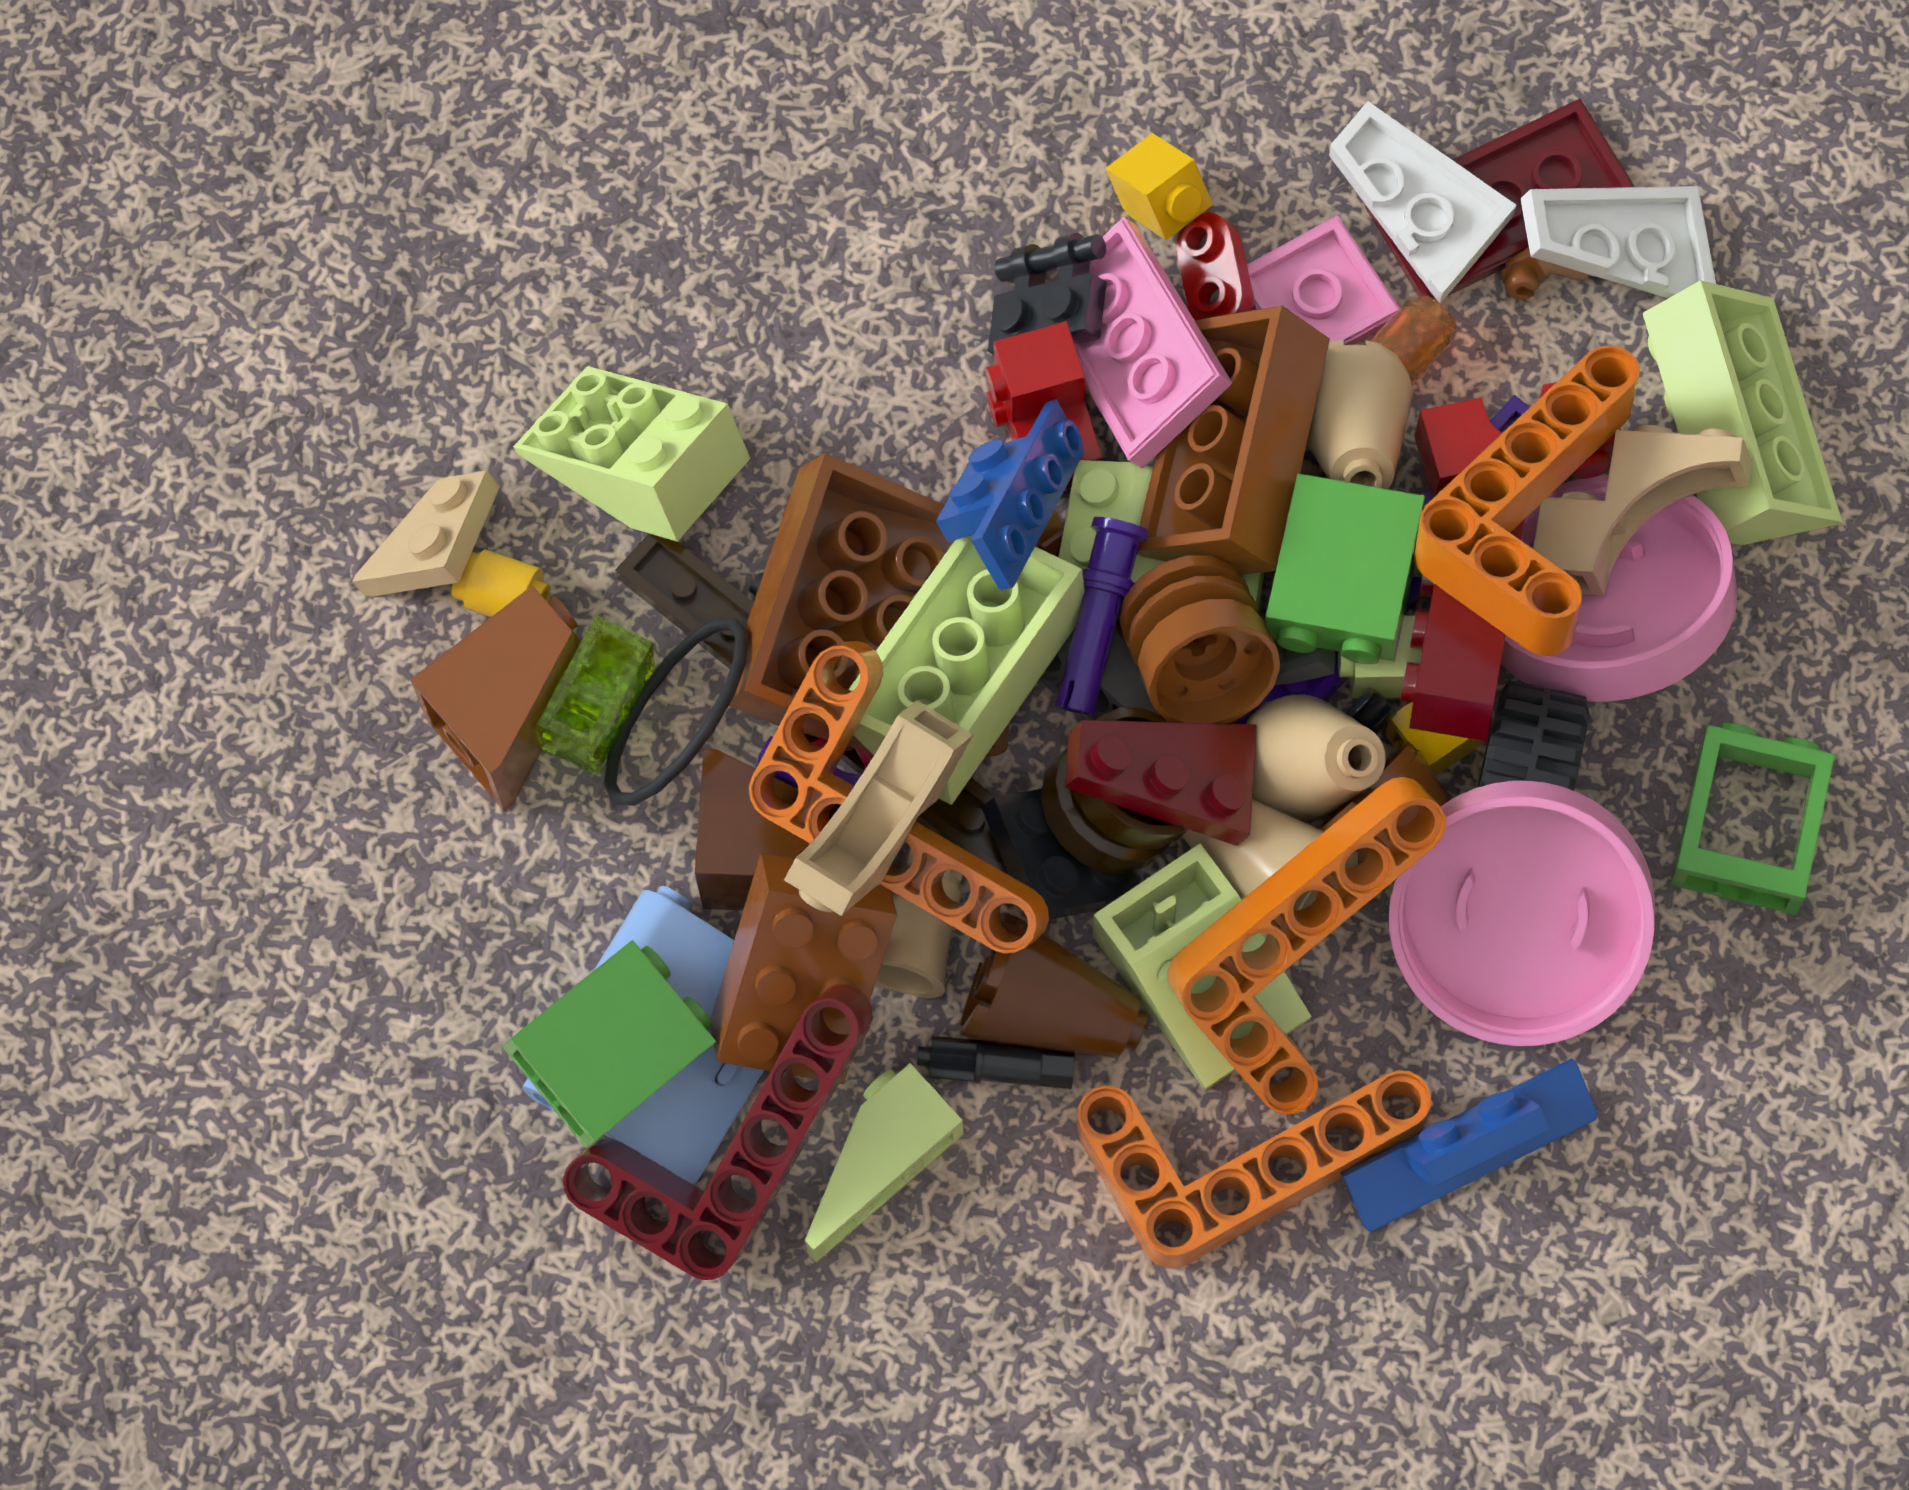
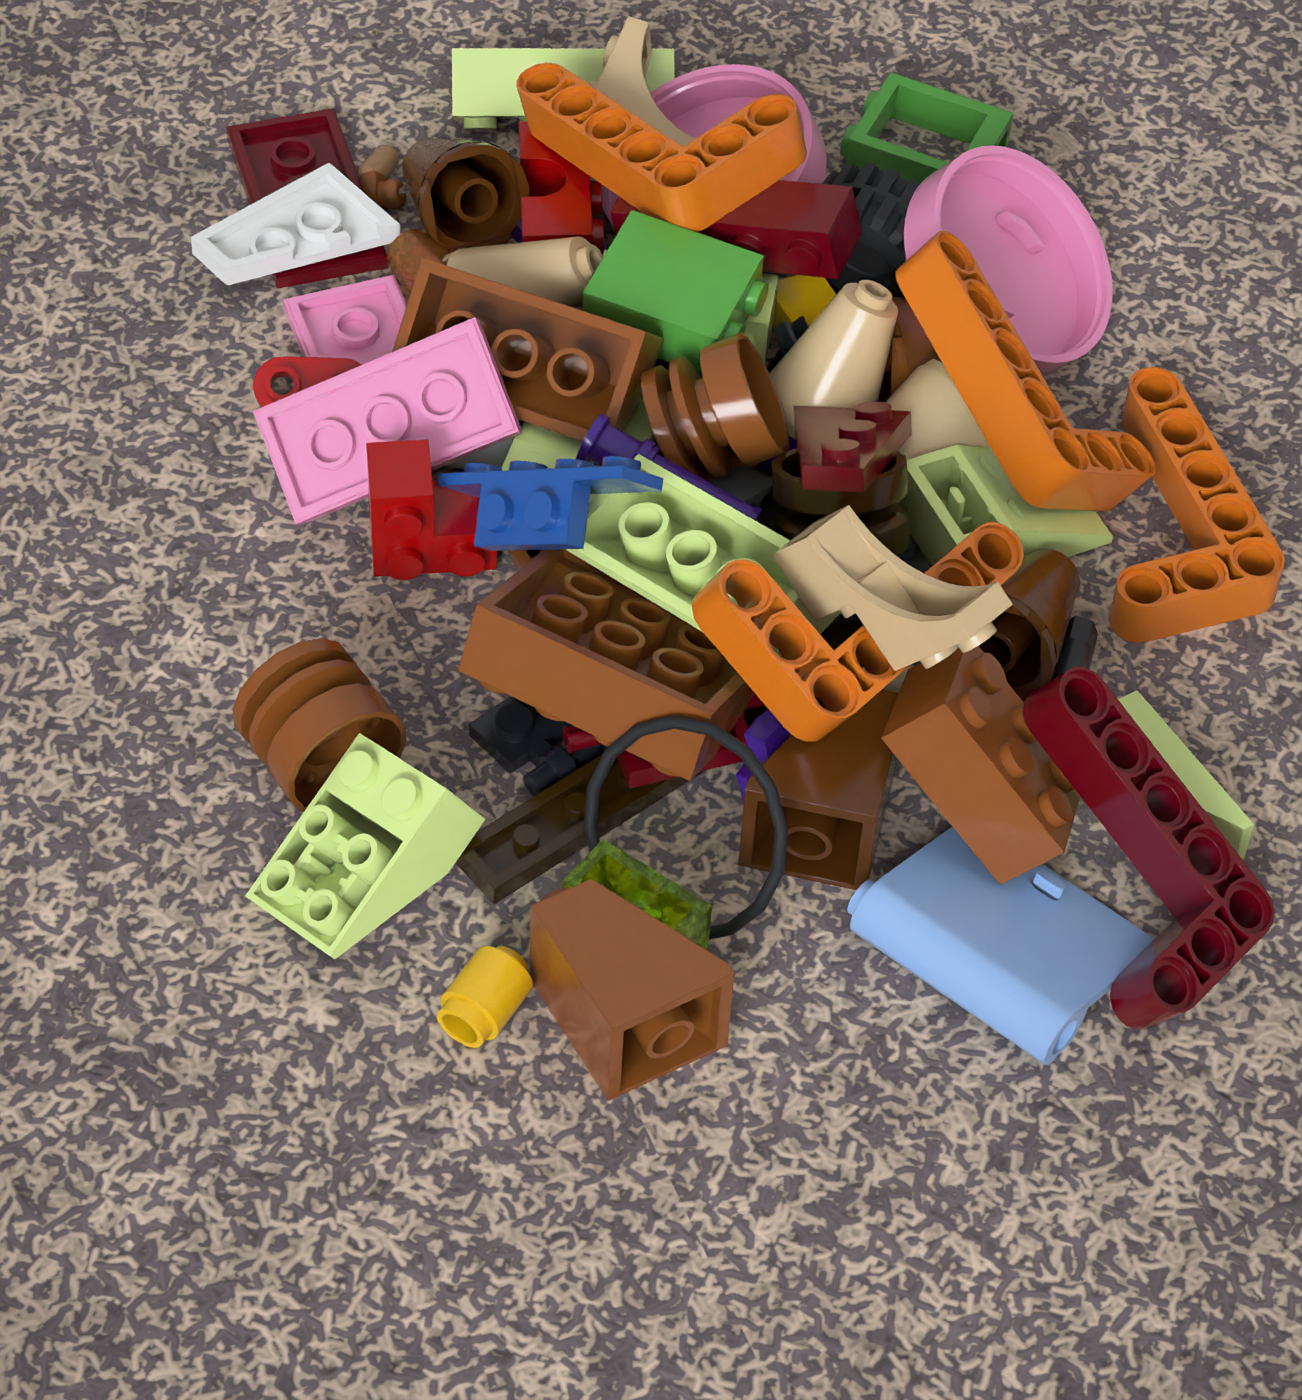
camera: 85 degrees left, 20 degrees down
tan wing [352,470,500,597] -> none
bright green brick [502,939,716,1148] -> none
black plate [987,233,1107,355] -> none
yellow brick [1105,133,1213,241] -> none
blue bracket [1340,1058,1598,1231] -> none
white wing [1521,186,1716,298] -> none
none -> dark orange wheel [232,638,406,812]
none -> reddish brown cone [402,138,530,252]

